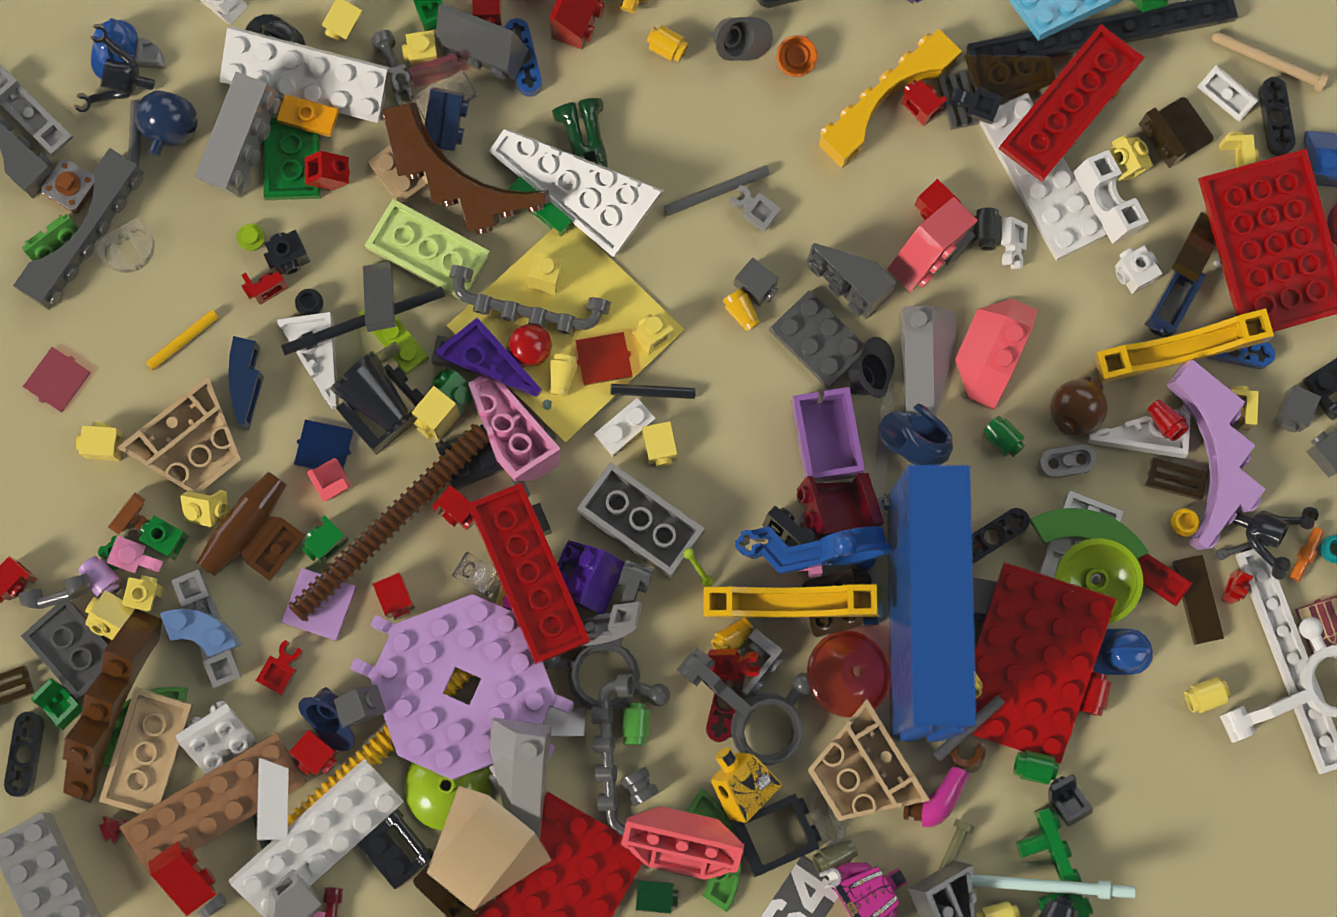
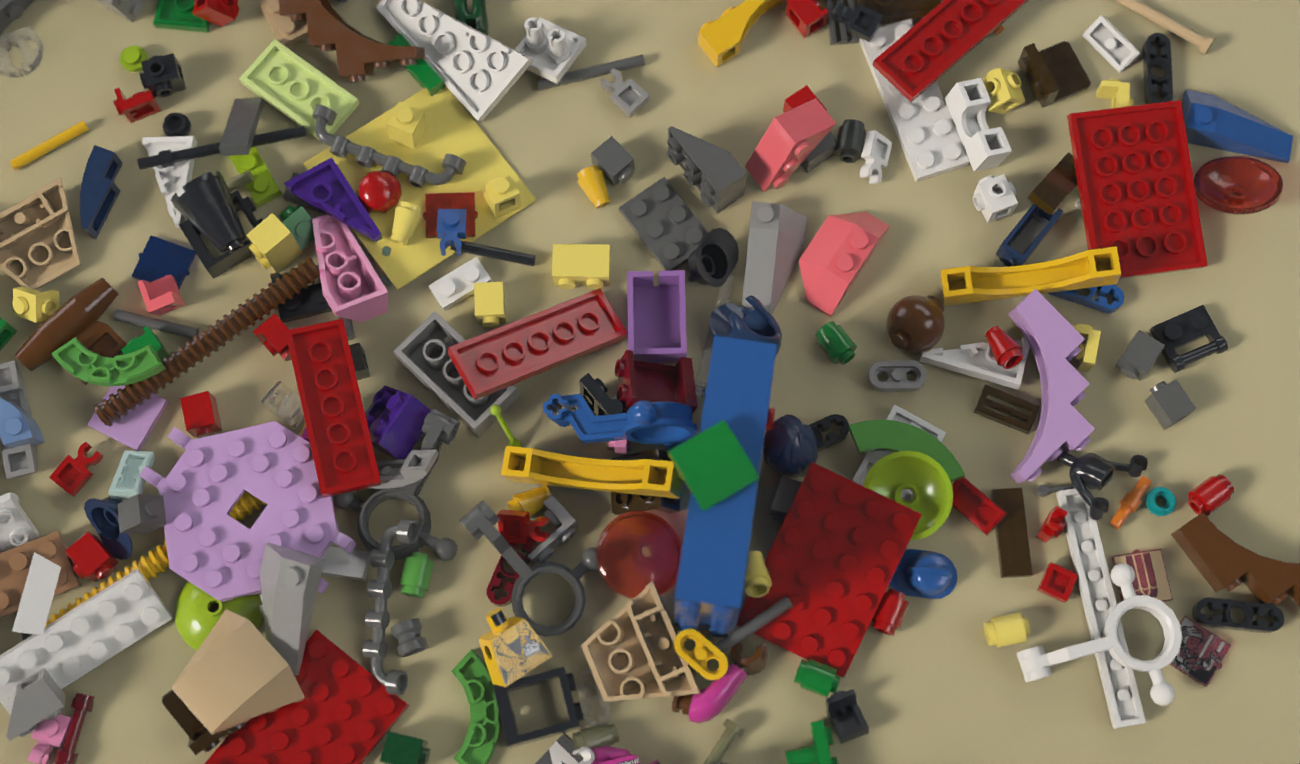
camera: 15 degrees right, 5 degrees down
black plate [357,809,434,890] -> none
coral wedge [622,806,744,880] -> none
yellow plate [1170,508,1200,537] -> none
none -> bright green tile [51,337,166,386]
none -> light aqua plate [108,451,155,500]
none -> dark grey bar [114,309,199,339]
none -> blue plate [437,209,467,256]
none -> plate [447,288,628,400]
none -> white plate [515,17,587,84]
none -> light yellow brick [552,244,611,289]
none -> green slope [667,420,759,511]
none -> yellow plate [674,629,728,681]
none -> dark blue hair [763,414,818,478]
none -> red plate [1037,562,1078,603]

